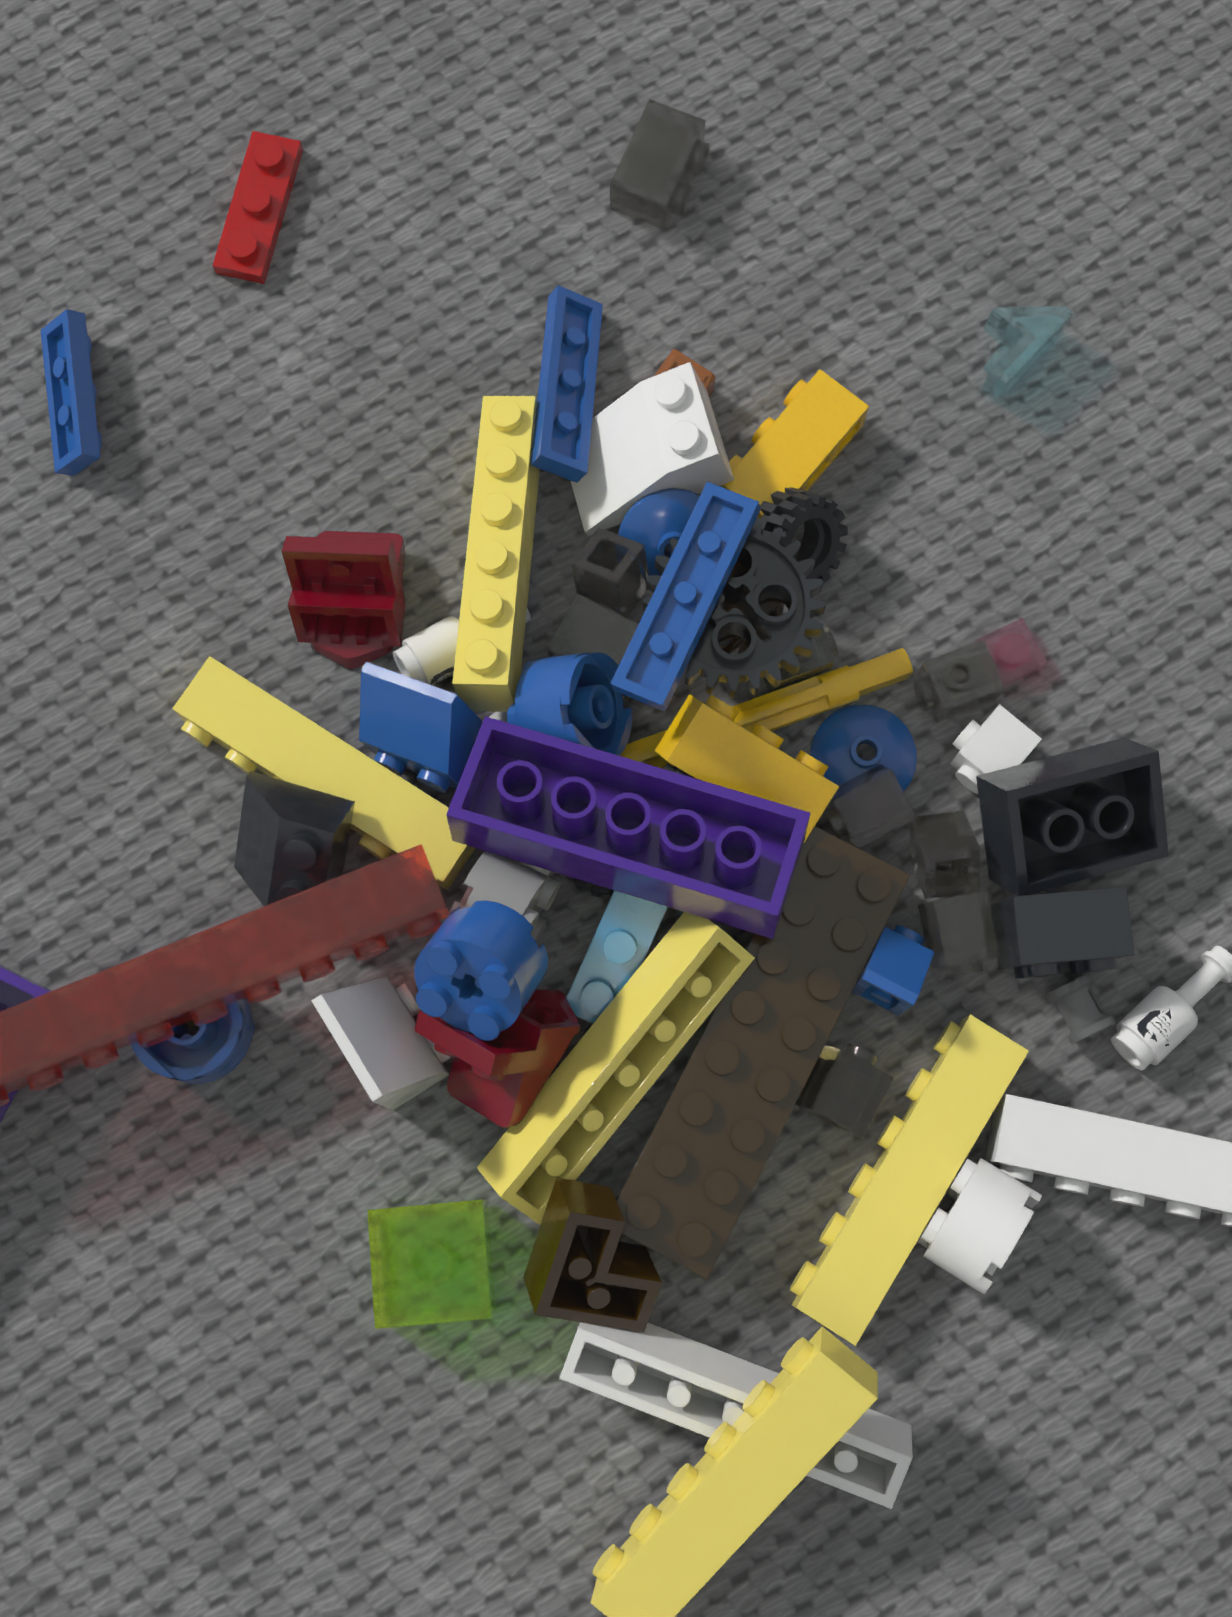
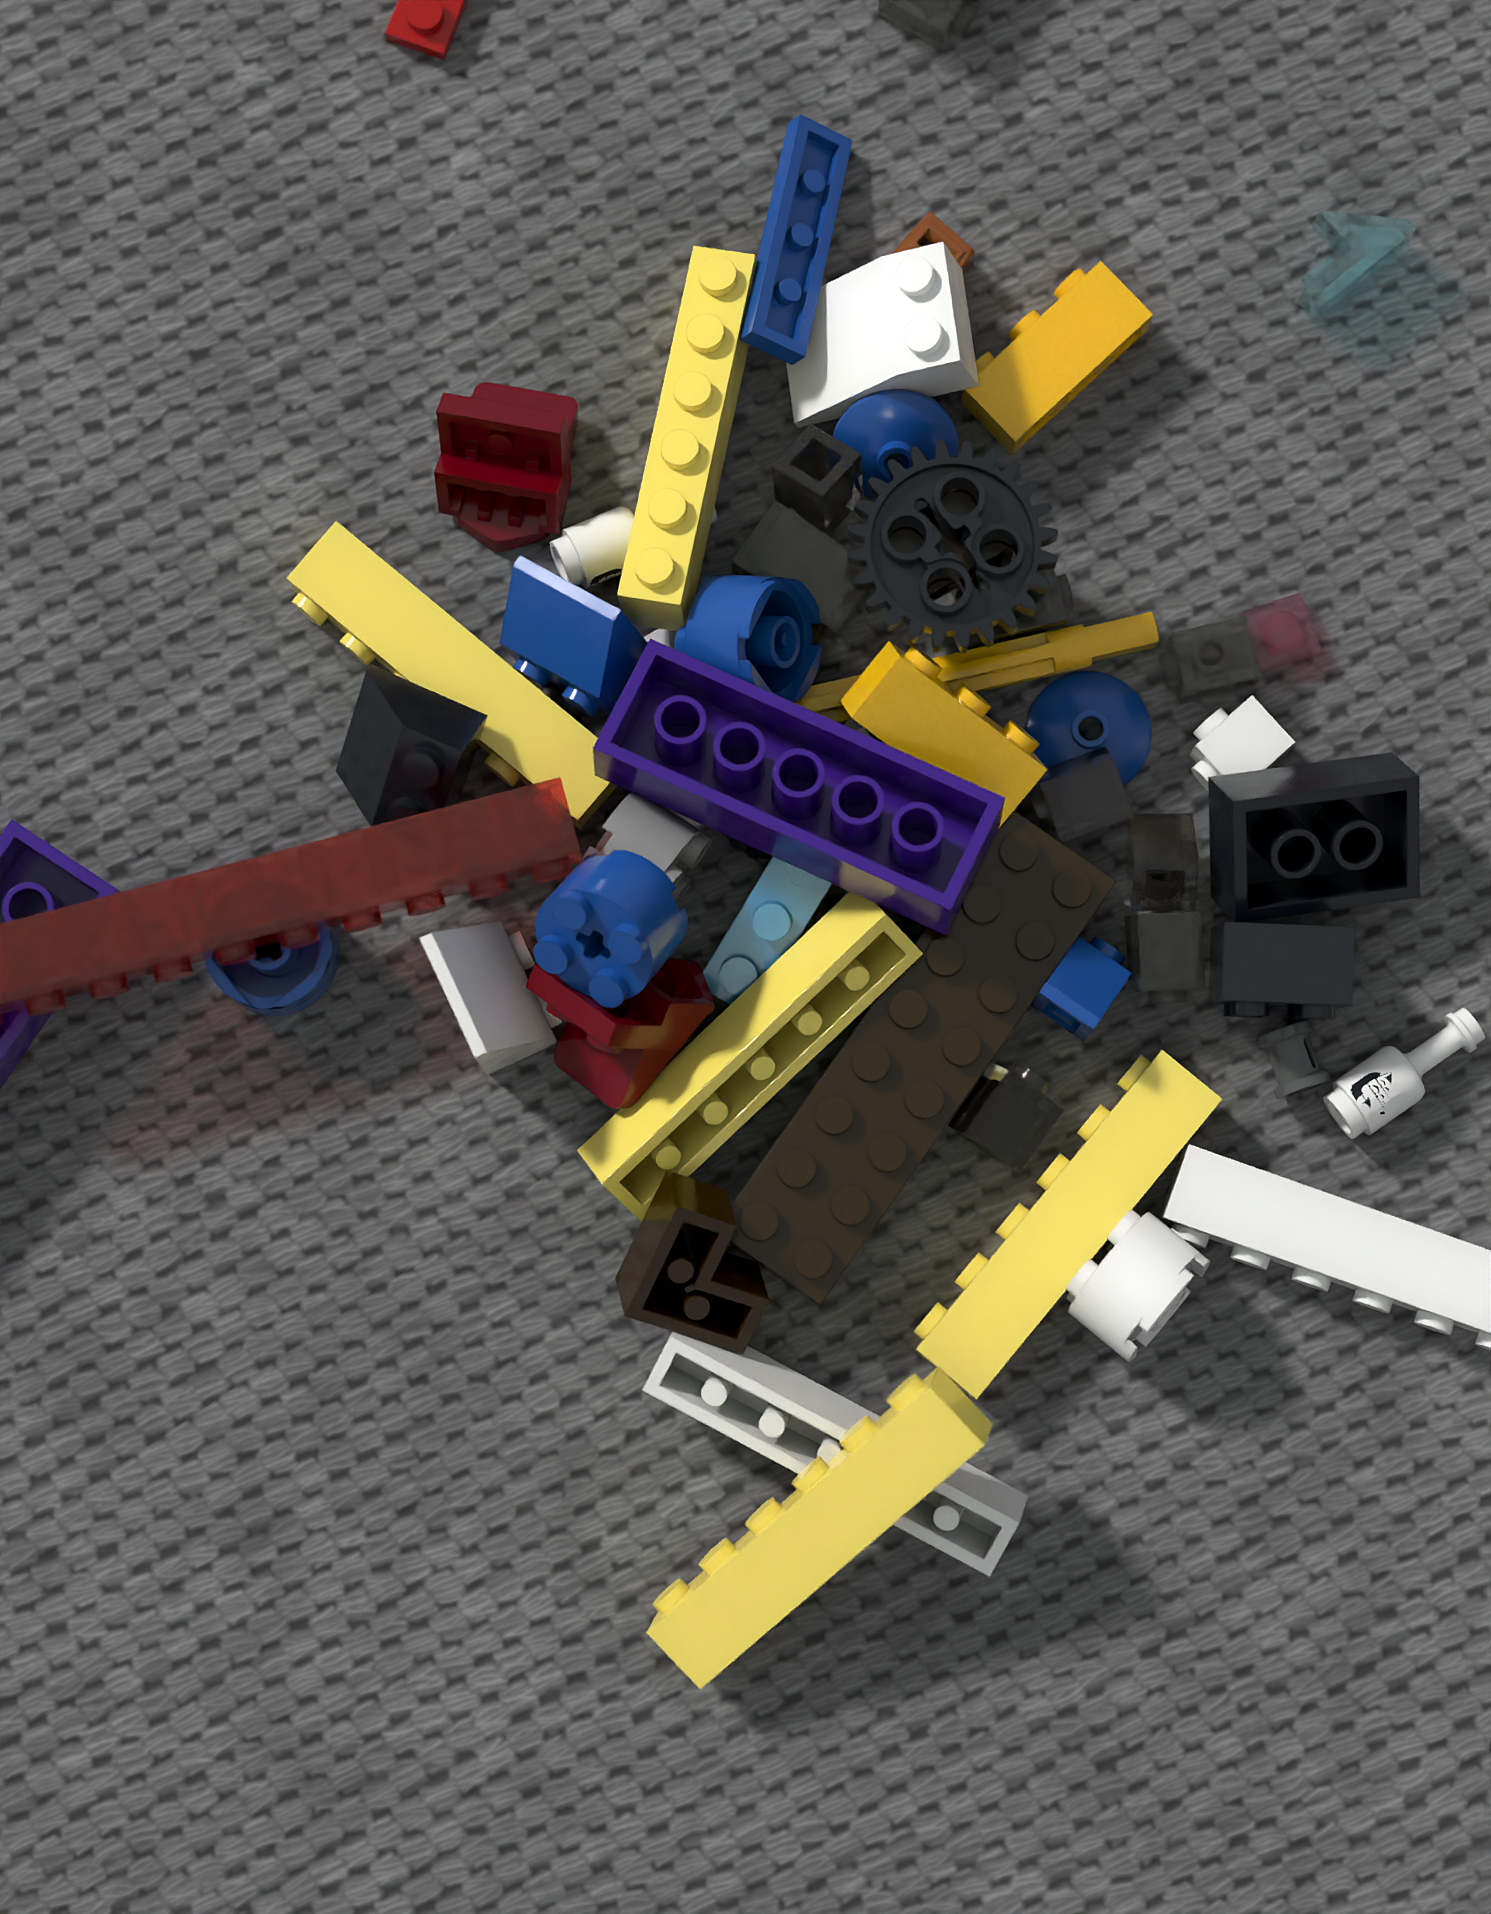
camera: 10 degrees right, 5 degrees up
blue plate [41,309,102,476] -> none
clear neon green brick [367,1199,496,1329] -> none
blue plate [610,482,760,712] -> none
black tyre [758,487,848,583] -> none

